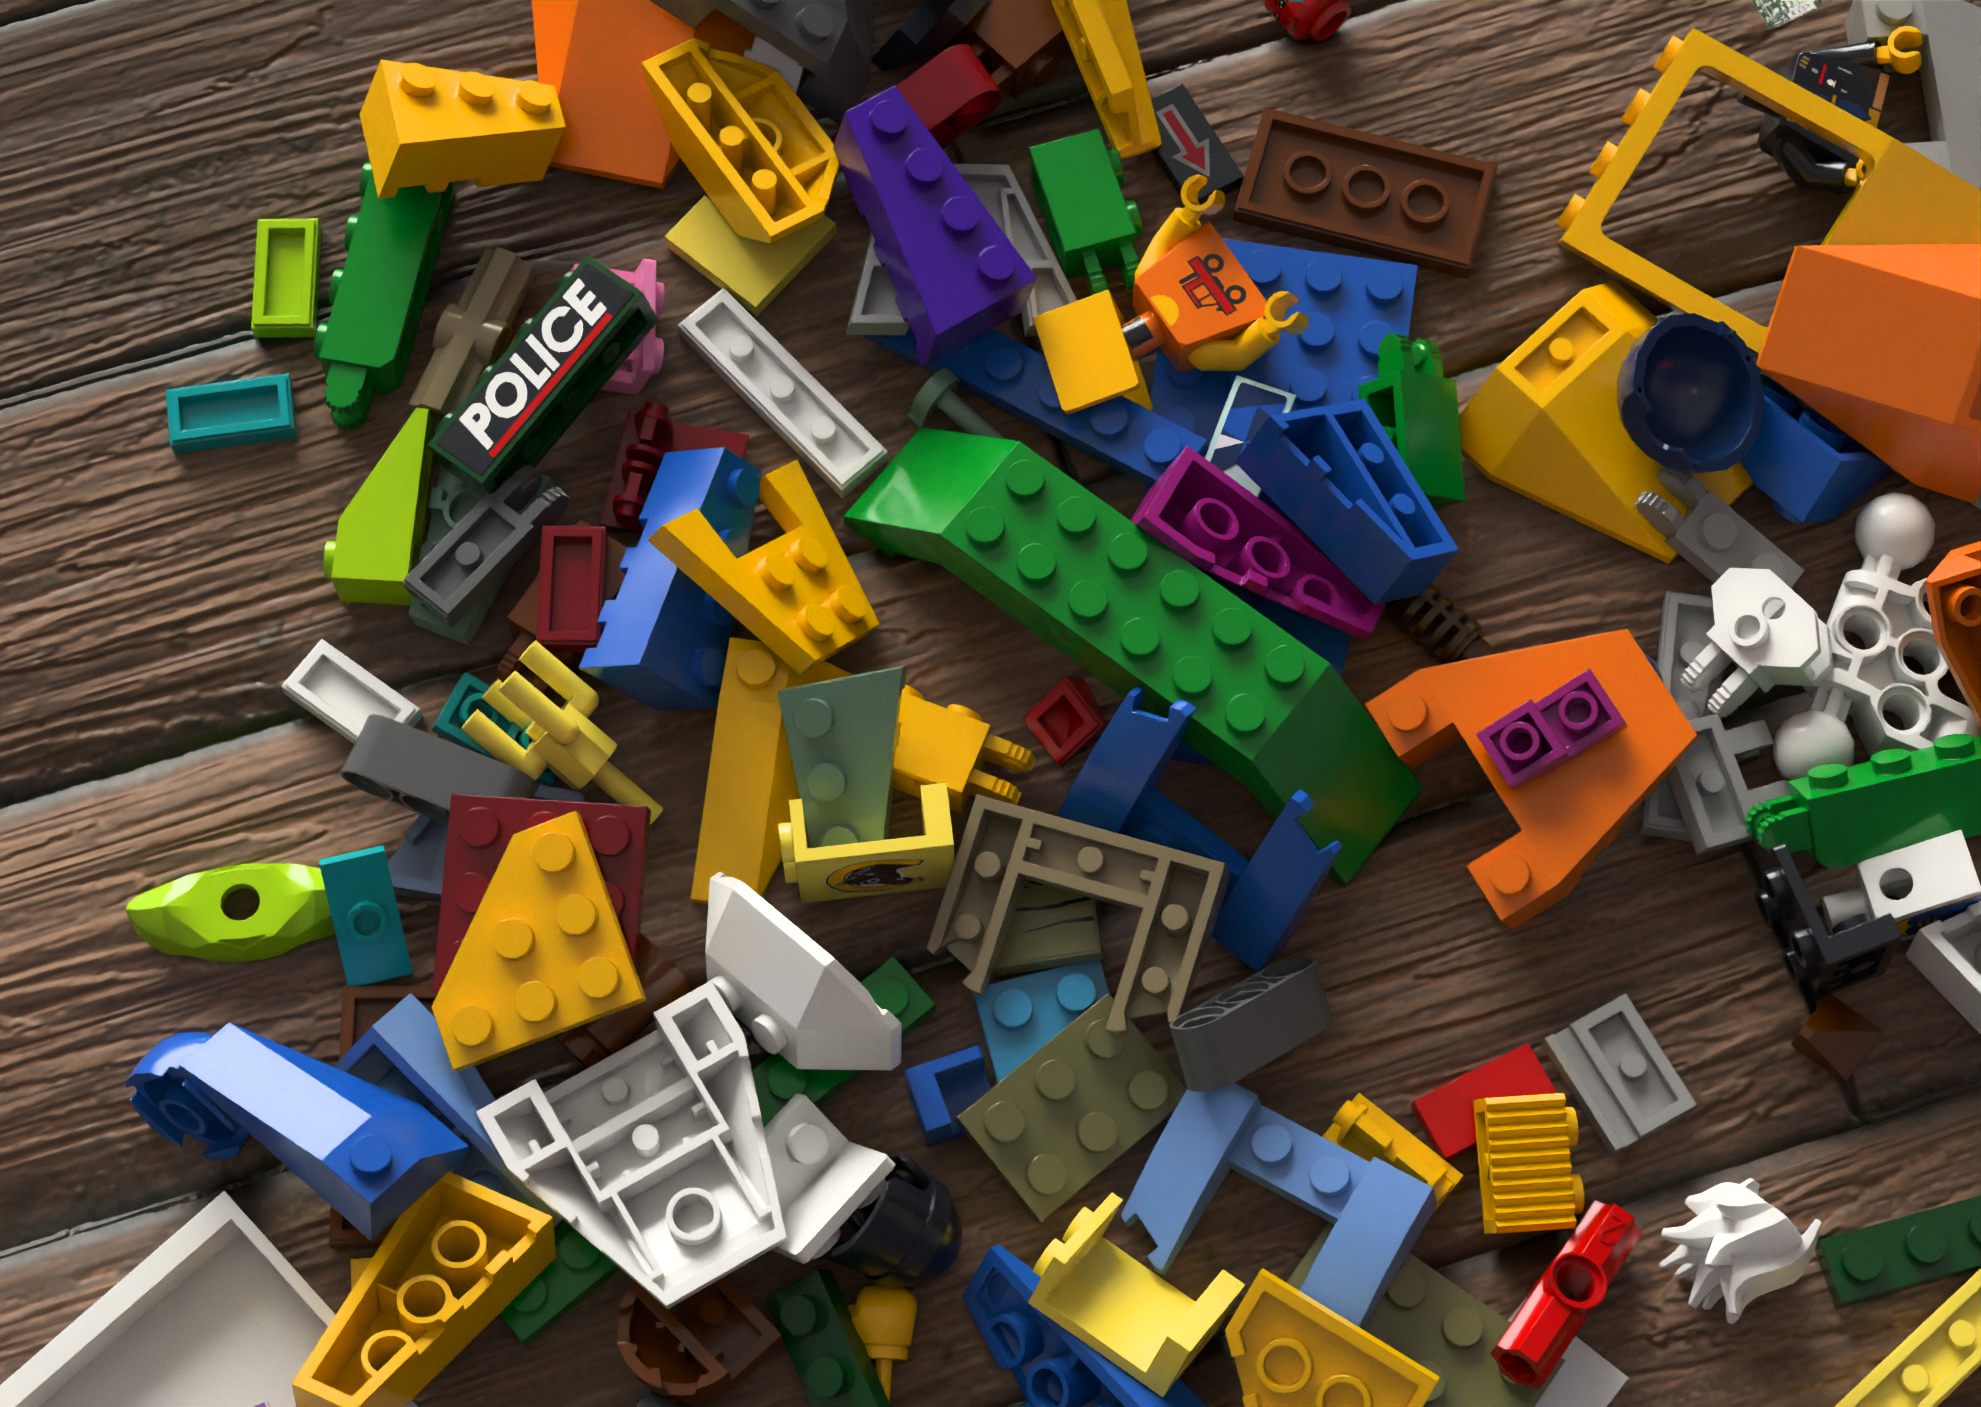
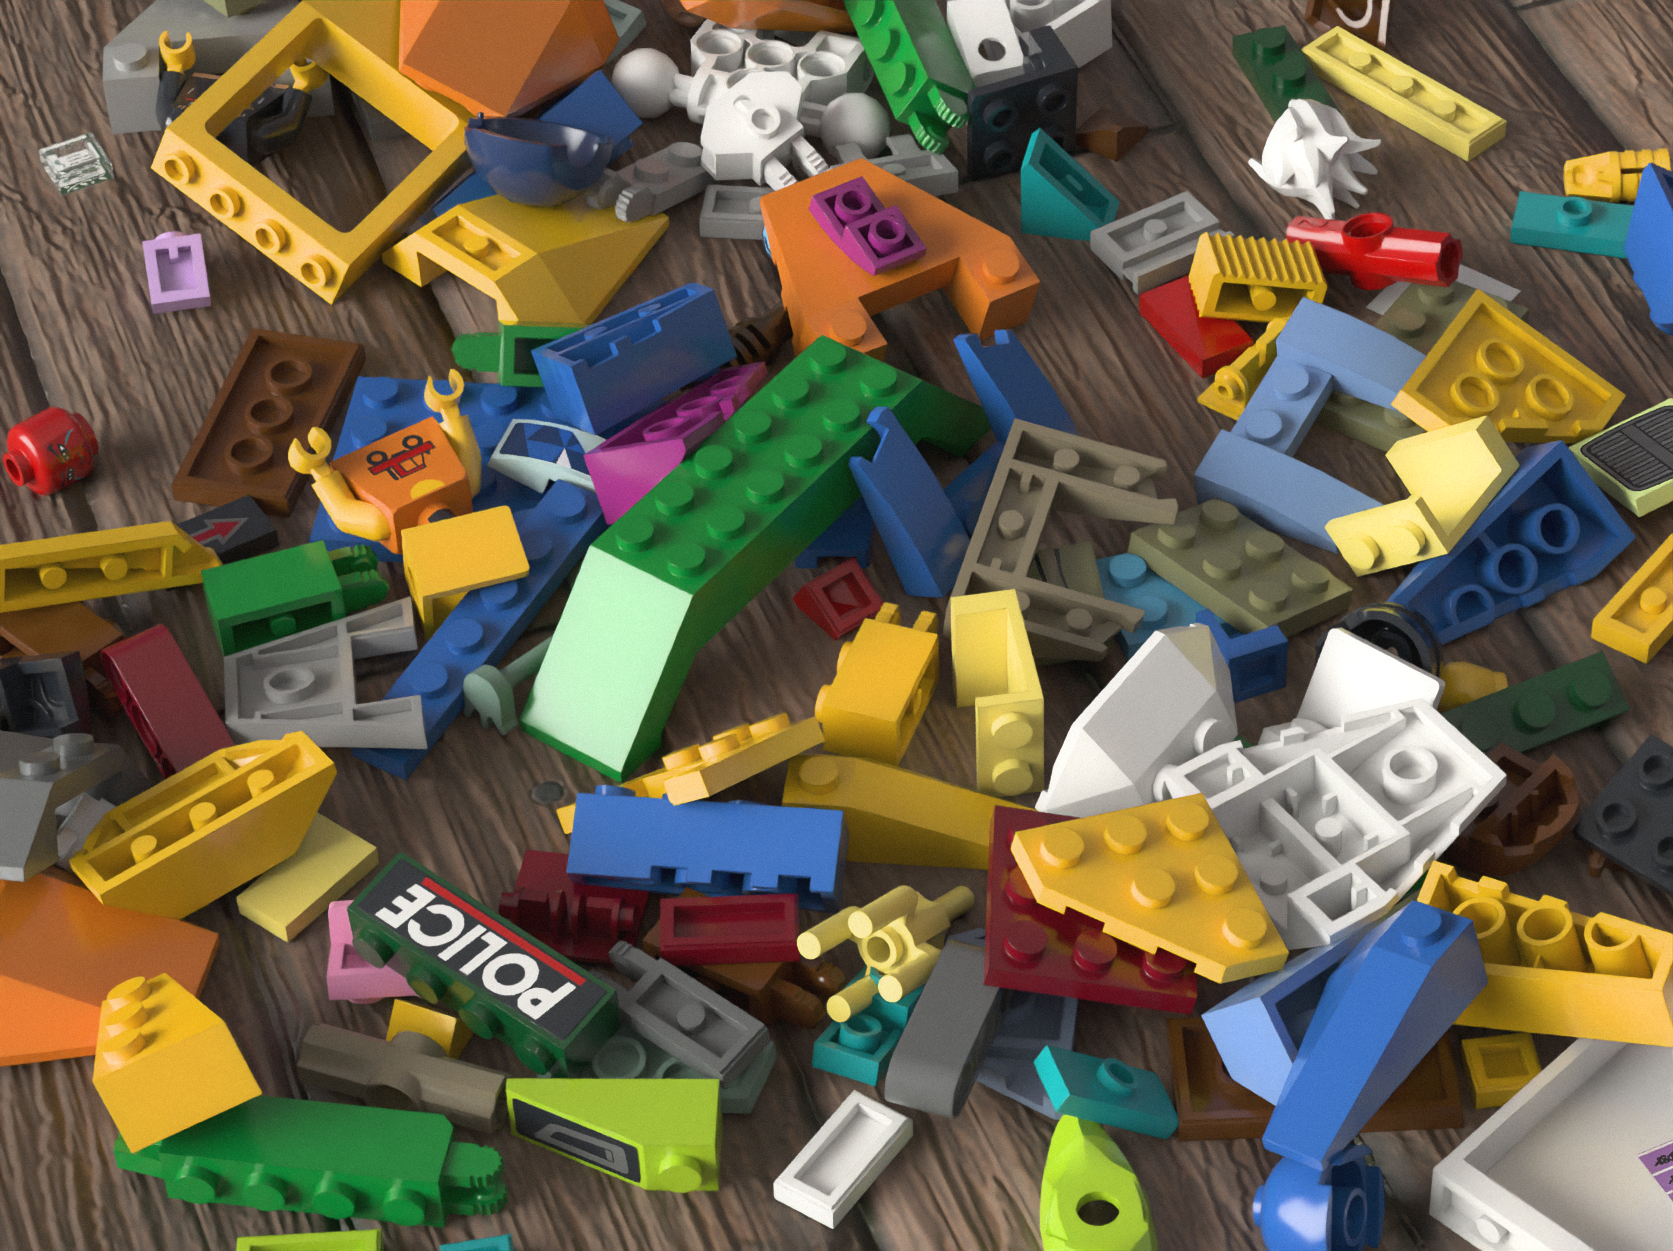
camera: 90 degrees left, 25 degrees down
white tile [677,288,888,499] -> none
sand green wing [778,665,907,848] -> none
dark purple wedge [833,85,1037,368] -> none
dark grey beam [1169,957,1333,1092] -> none
none -> lavender bracket [142,231,211,314]
none -> teal slope [1021,128,1120,241]

